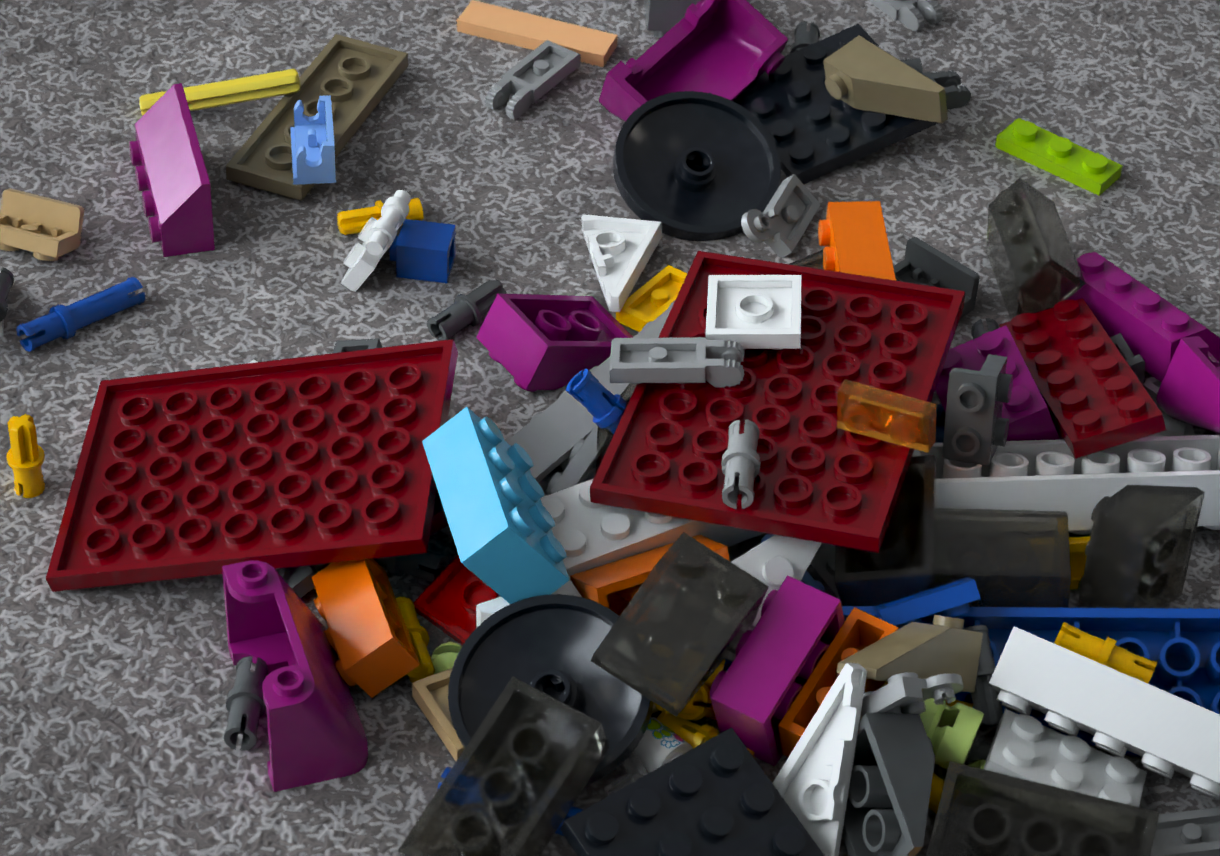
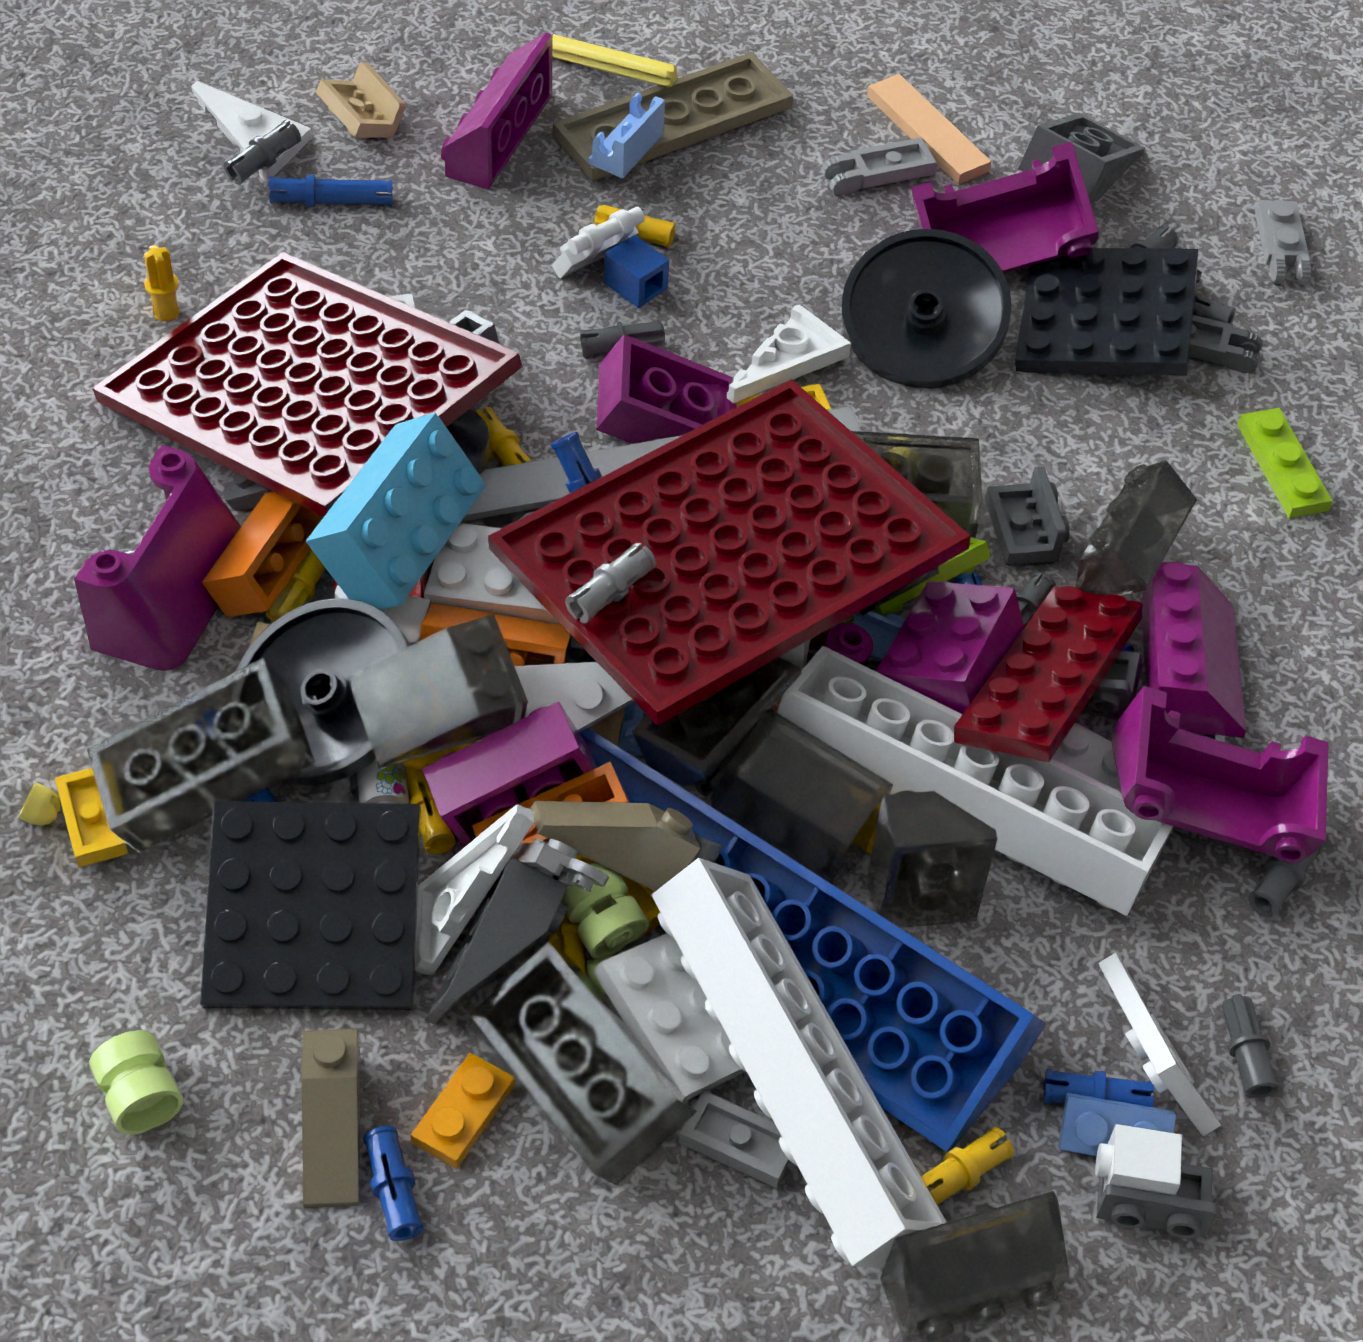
camera: 35 degrees right, 10 degrees up
light grey hinge [609,337,745,388] -> none
white plate [706,275,802,350] -> none
light grey hinge [741,174,821,258] -> none
orange brick [818,201,896,281] -> none
dark tan slope [823,35,948,123] -> none
clear orange plate [837,379,937,453] -> none
blue plate [873,577,981,629] -> none
dark grey bracket [942,354,1013,466] -> none
yellow pin [1054,622,1157,684] -> none

